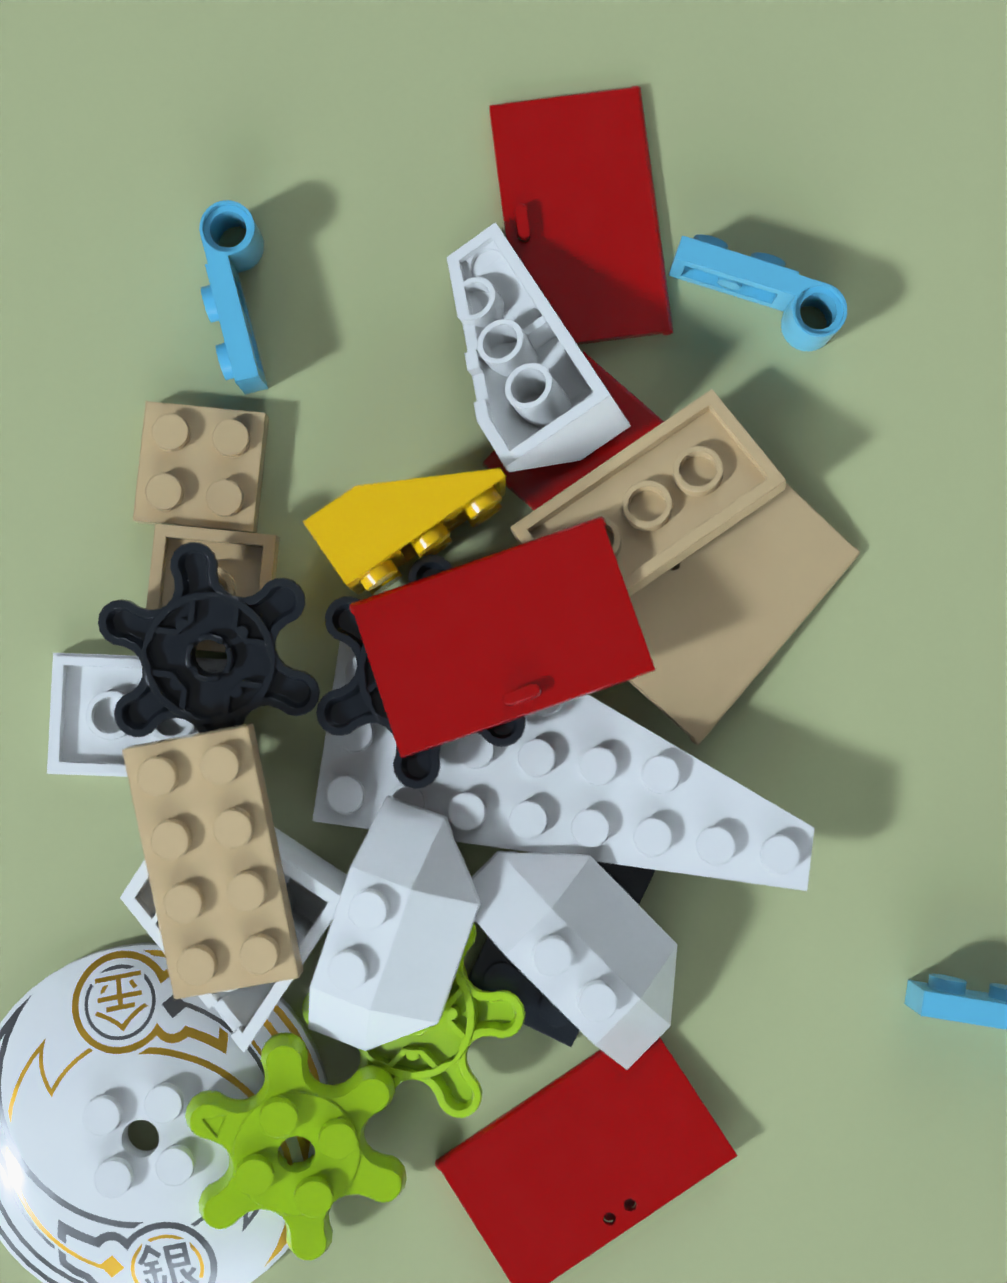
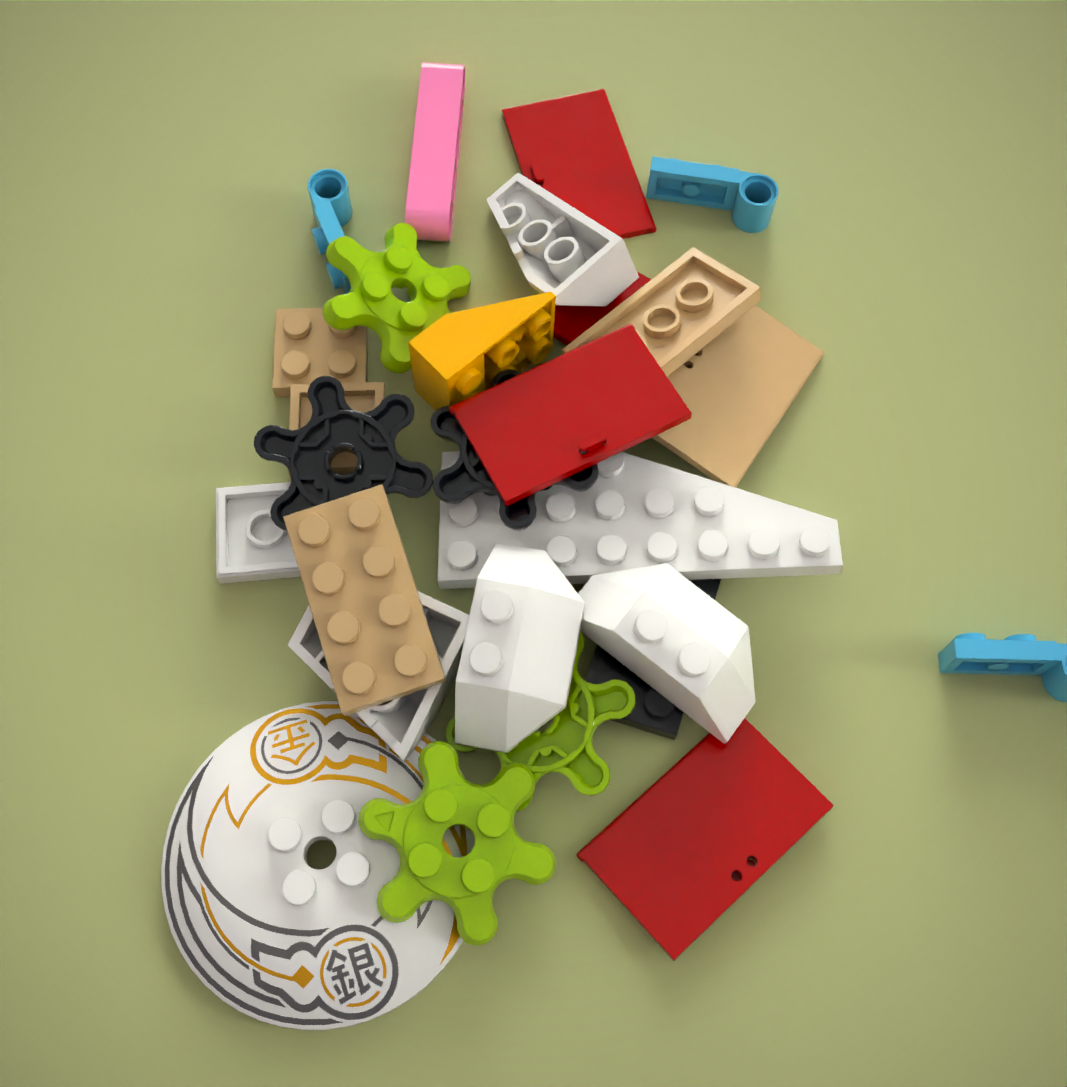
camera: 10 degrees left, 20 degrees down
none -> lime plate [322,222,471,374]
none -> bright pink beam [405,62,465,242]

